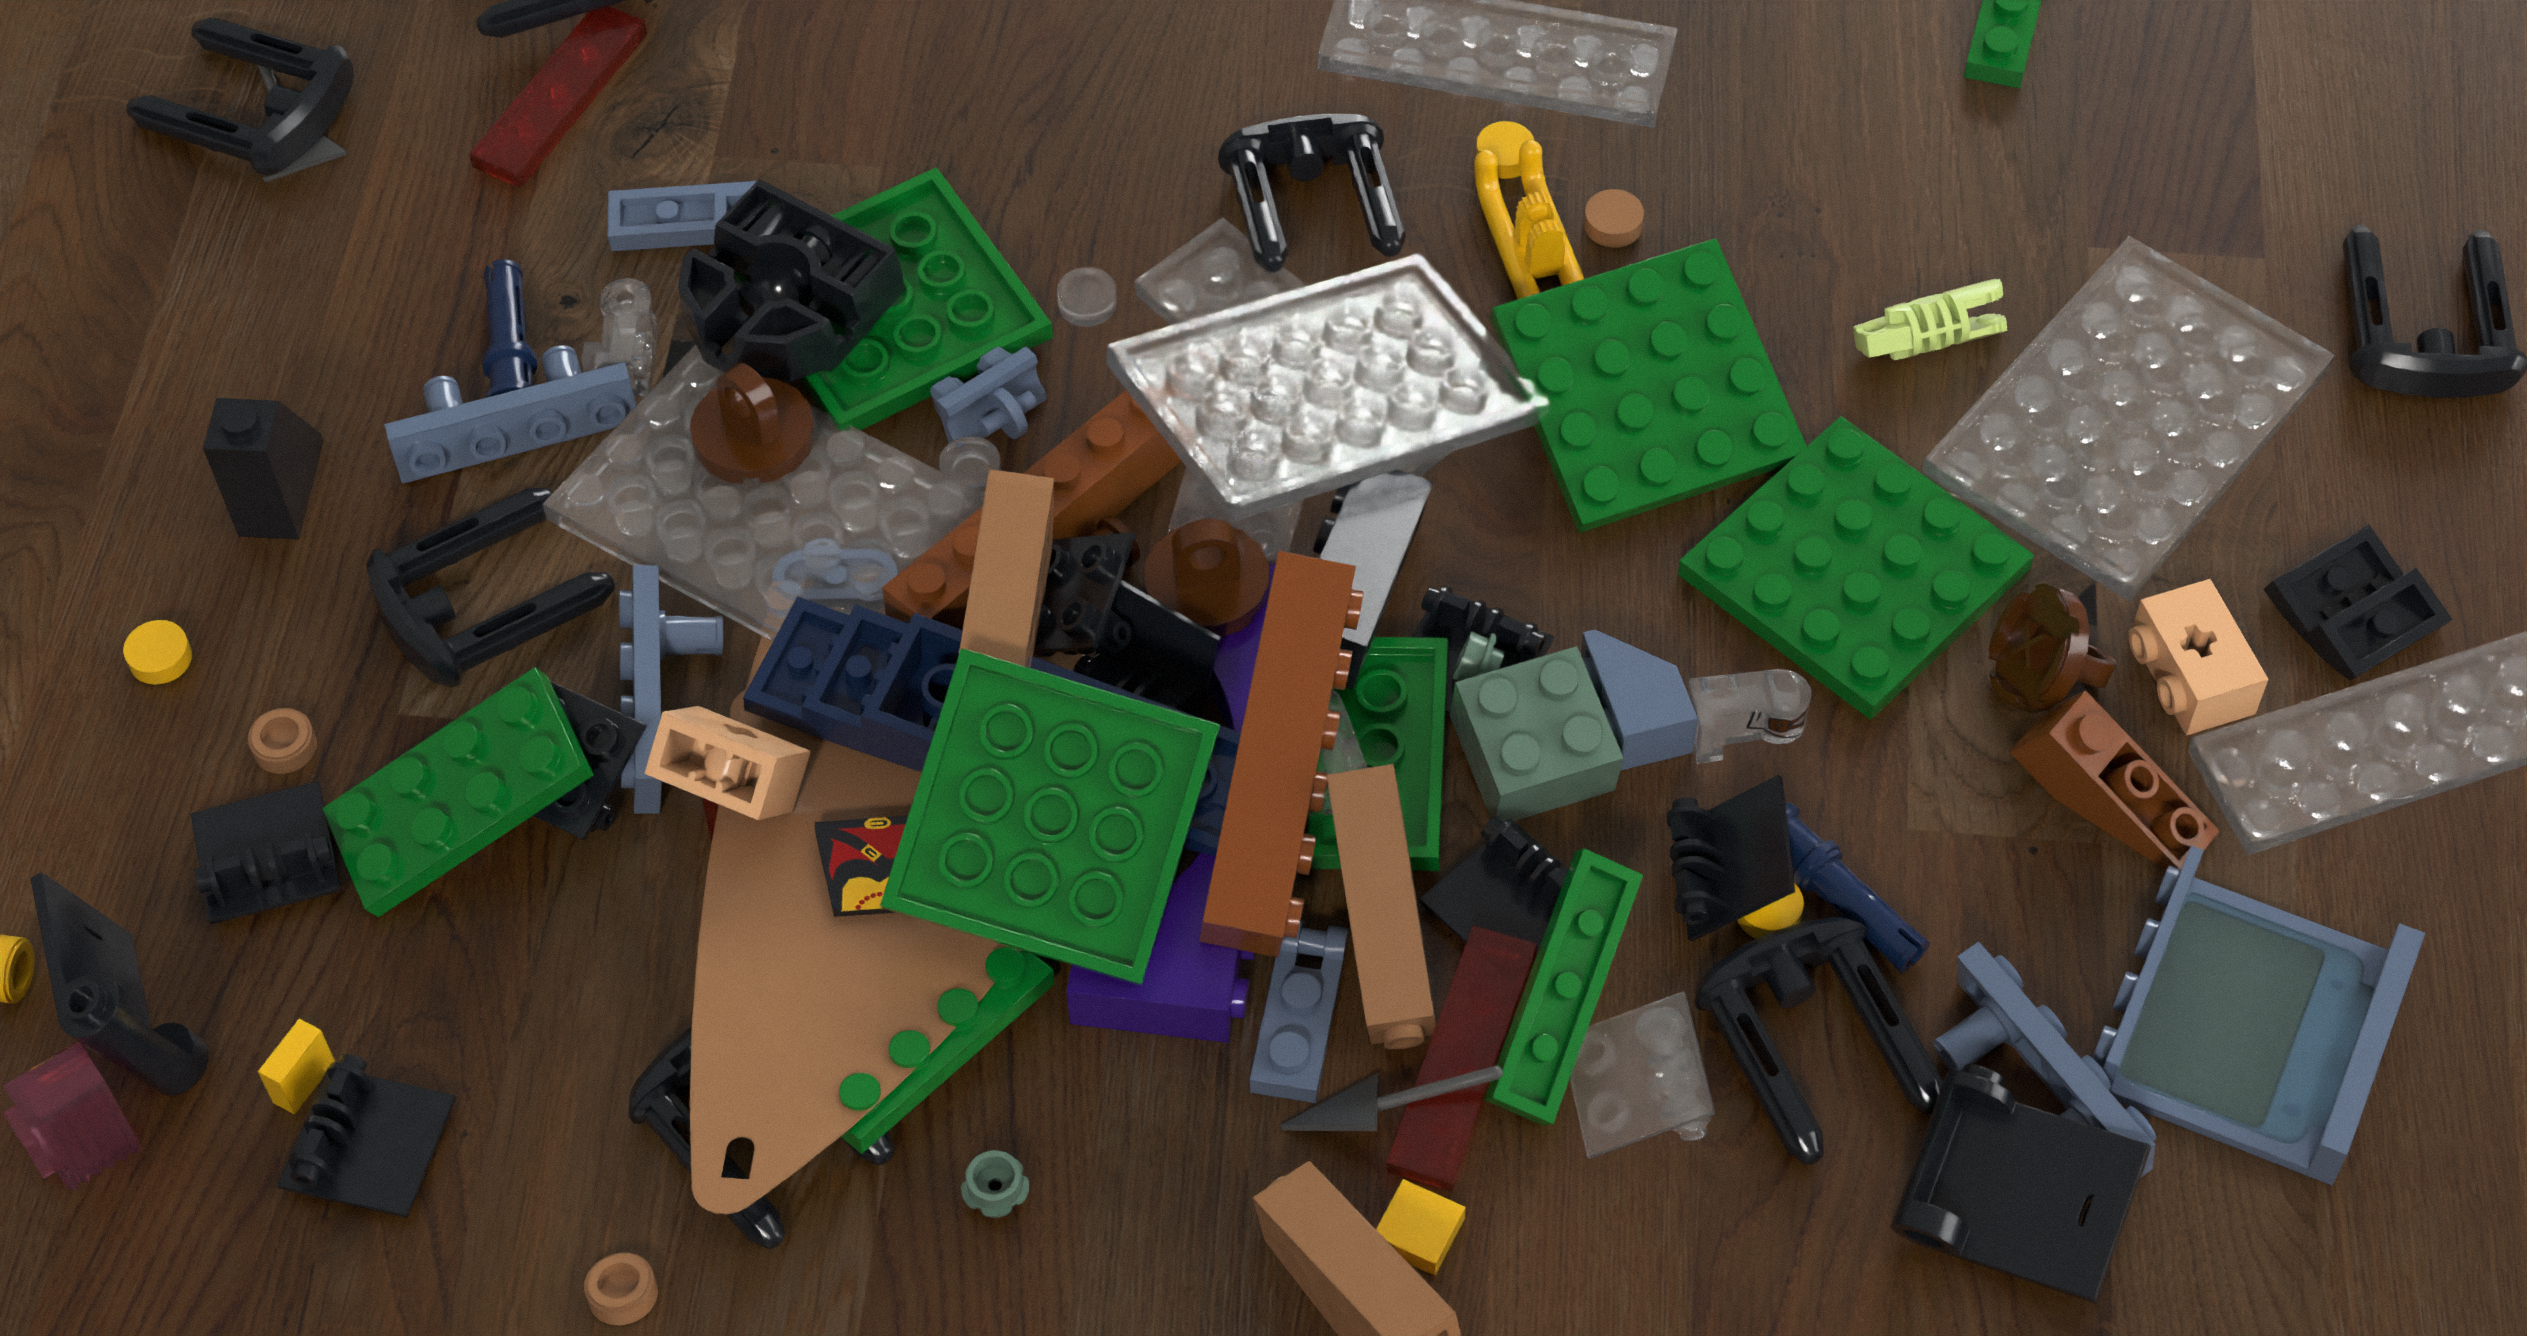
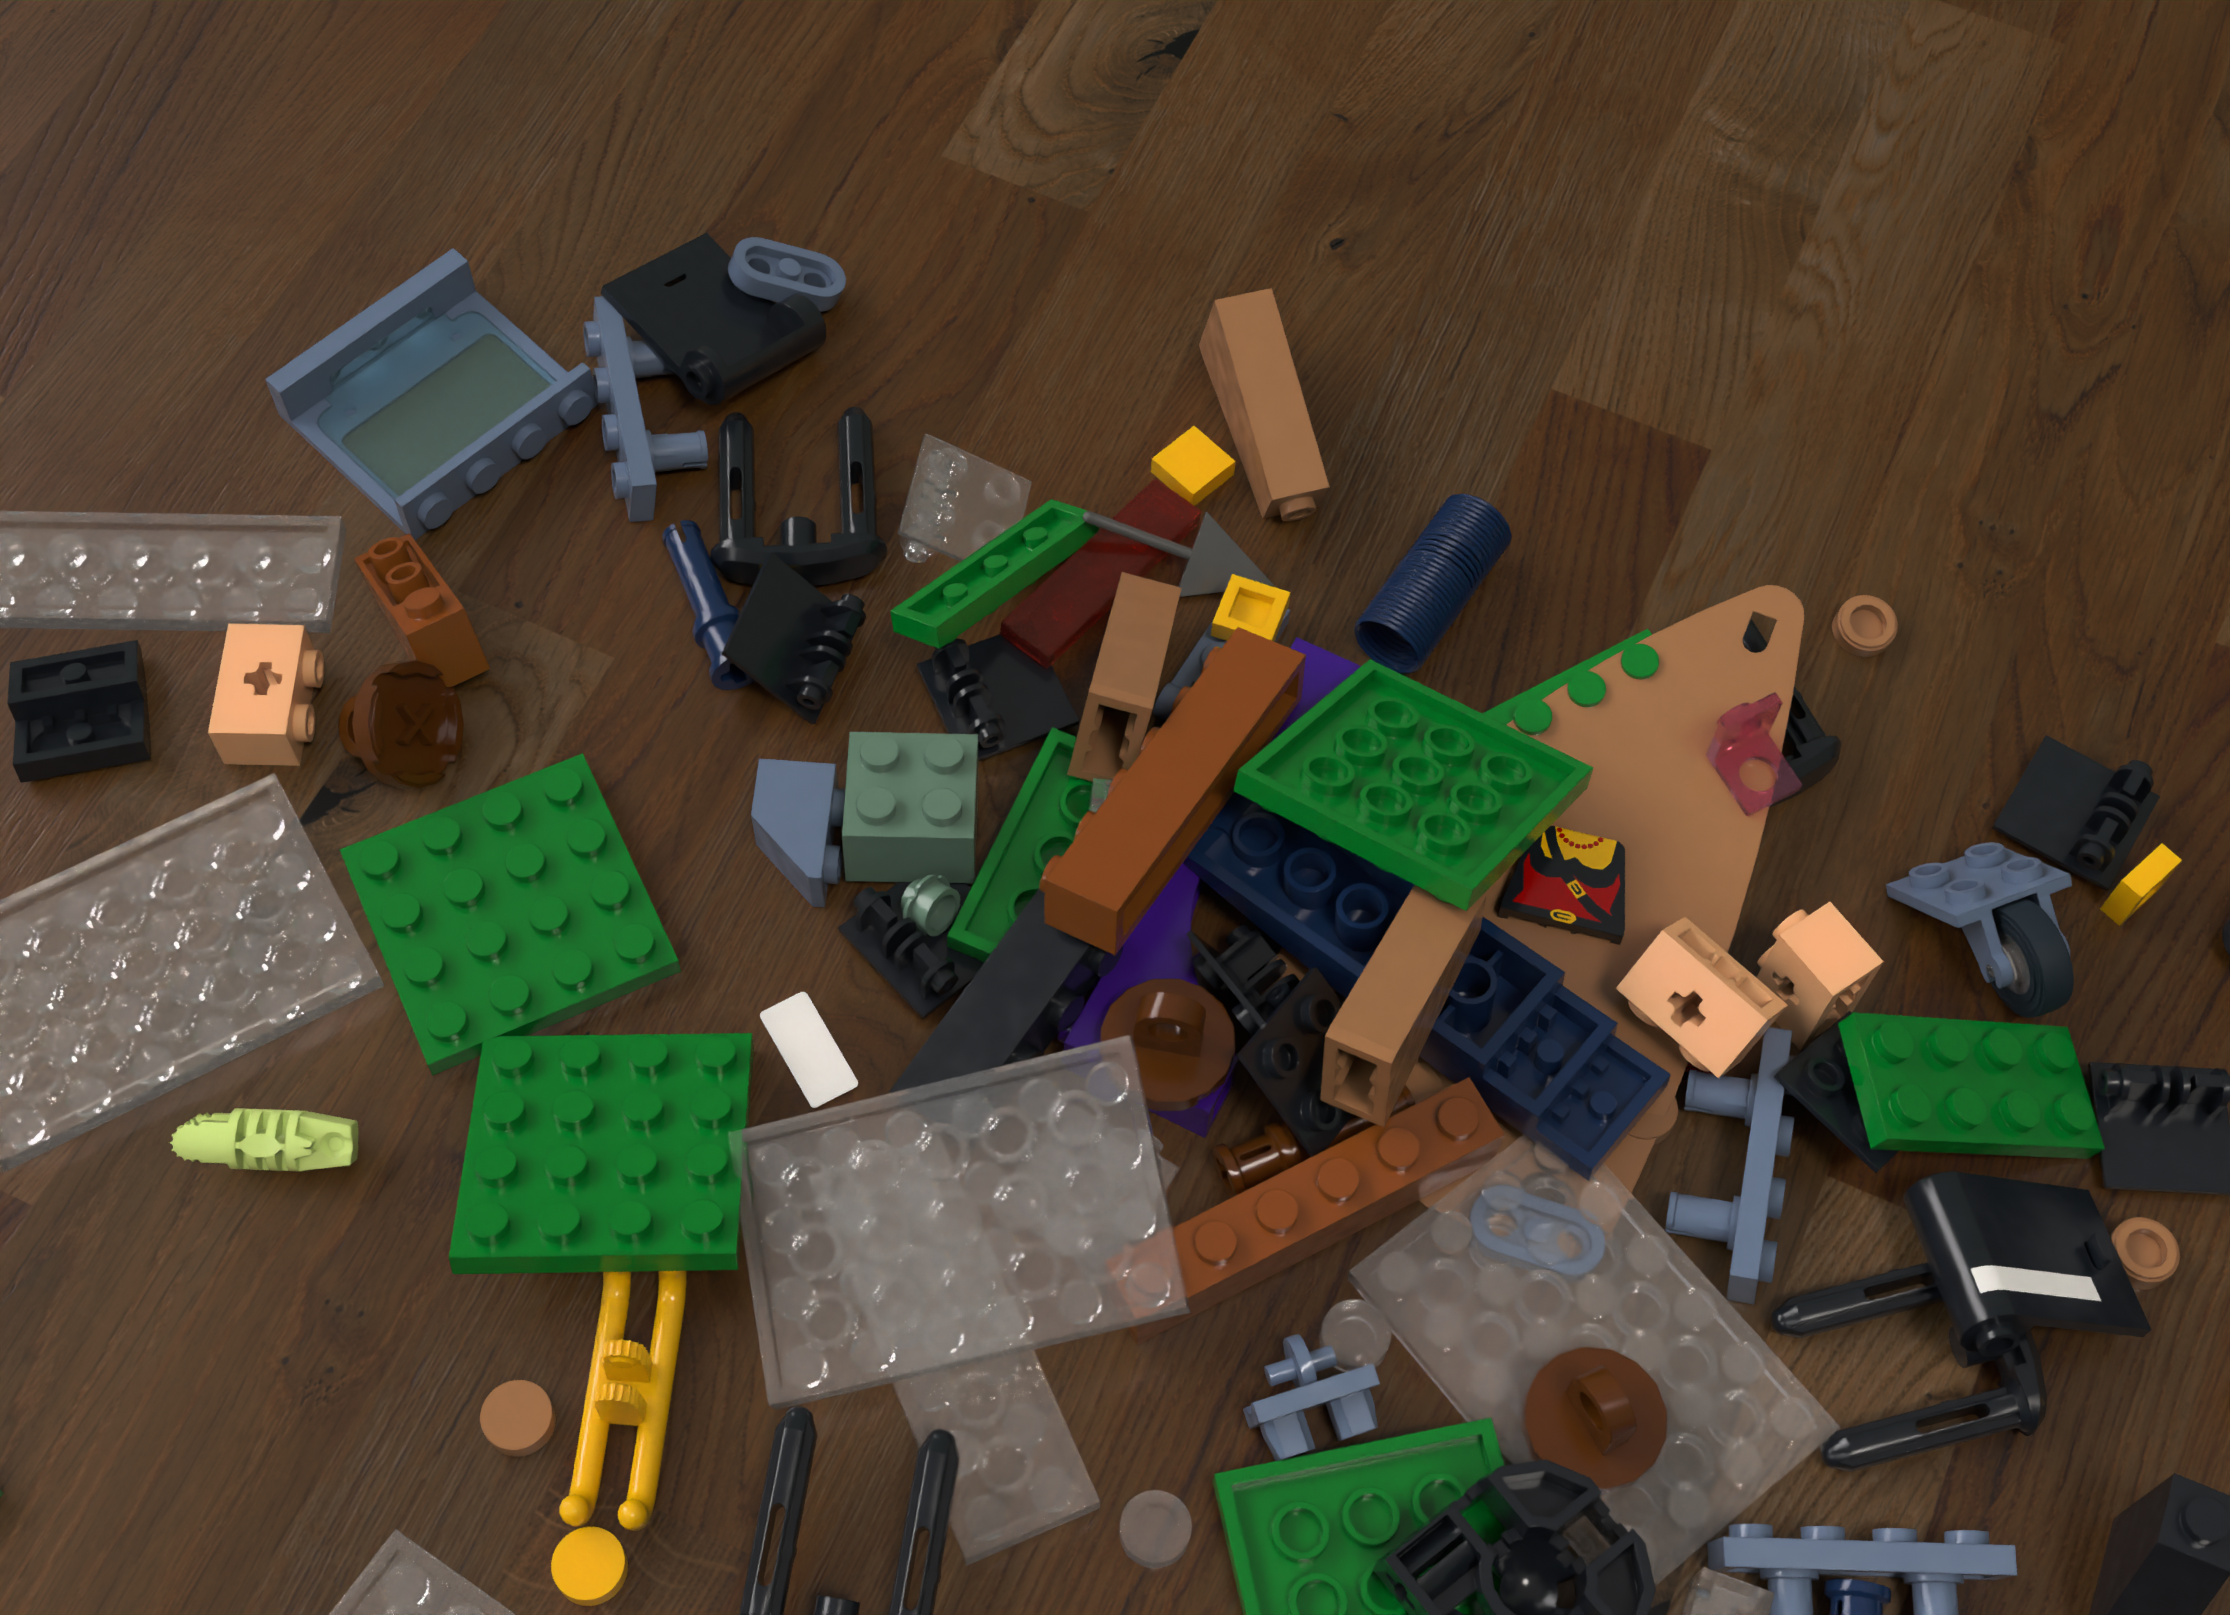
camera: 165 degrees left, 5 degrees up
sand green plate [961,1150,1030,1218] -> none
clear leg [1687,669,1811,764] -> none
none -> sand blue plate [728,237,846,312]
none -> white sticker [760,992,858,1108]
none -> yellow tile [1211,574,1291,641]
none -> dark blue piece [1354,494,1512,673]
none -> clear pink bracket [1706,692,1802,816]
none -> light nougat brick [1756,902,1884,1050]
none -> sand blue plate [1886,842,2074,1018]
none -> black door [1903,1171,2152,1357]

